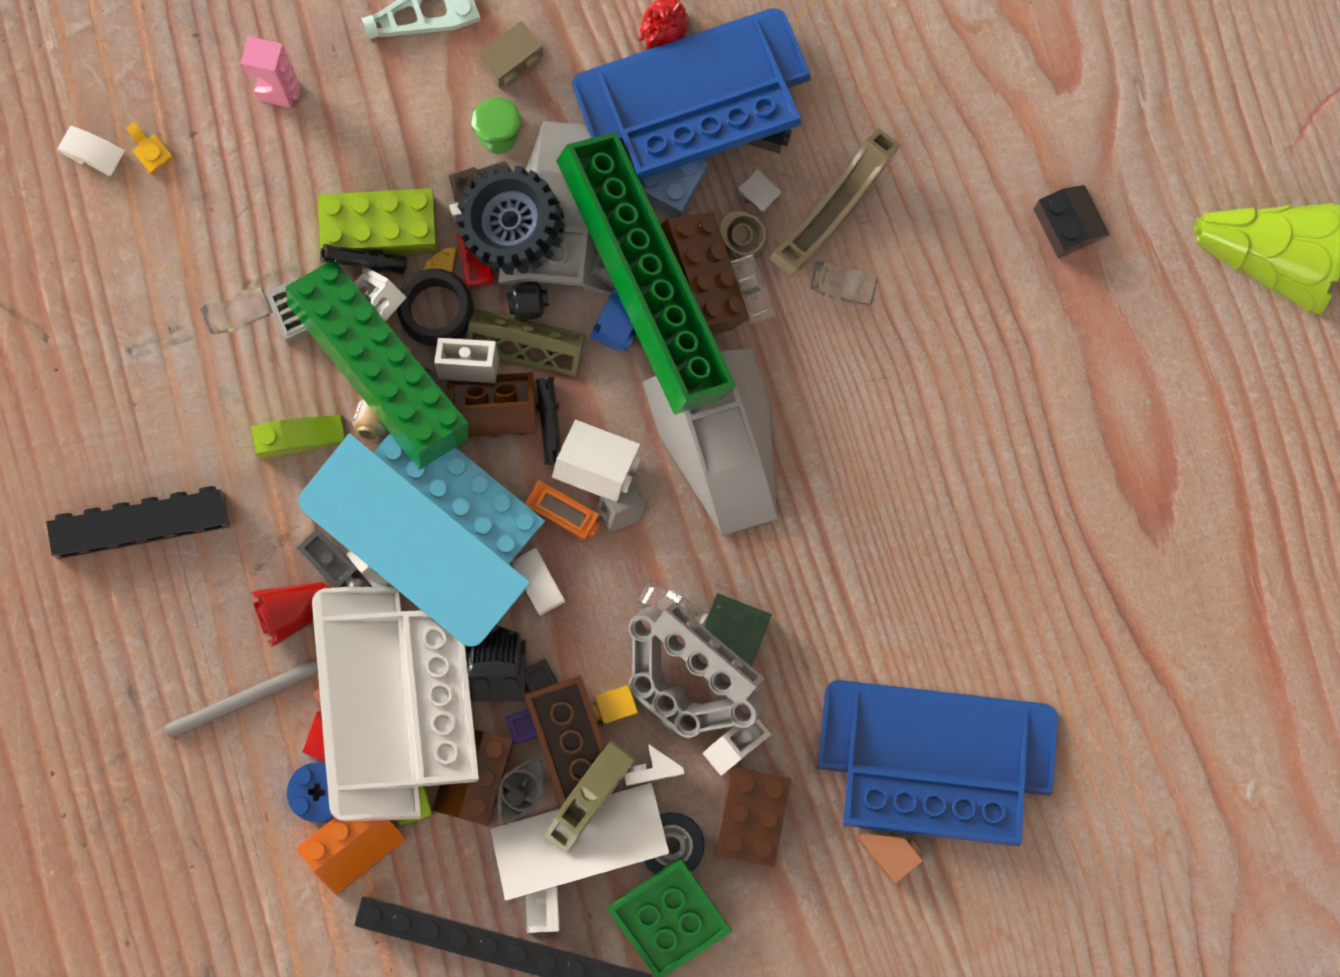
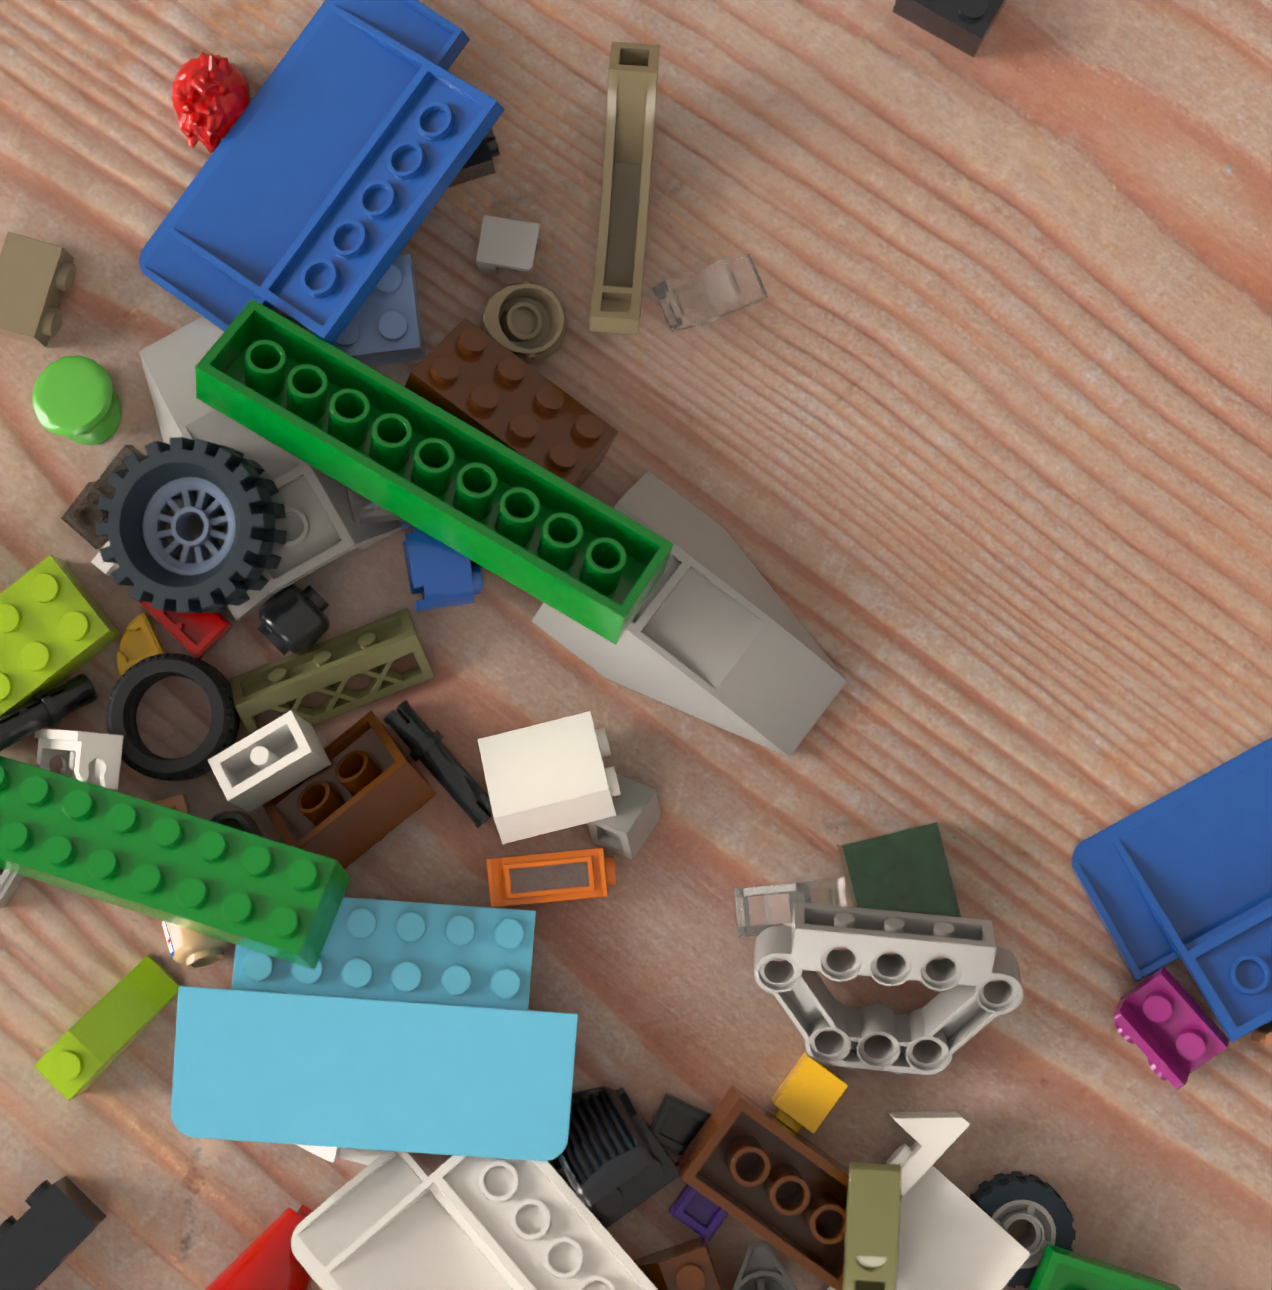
camera: 30 degrees left, 5 degrees up
dark grey plate [297,528,369,588] -> none
white slope [511,548,566,616] -> none
white slope [703,719,771,776] -> none
reddish brown brick [715,766,791,867] -> none
clear slope [731,254,776,326] -> none
none -> magenta bracket [1113,966,1229,1090]

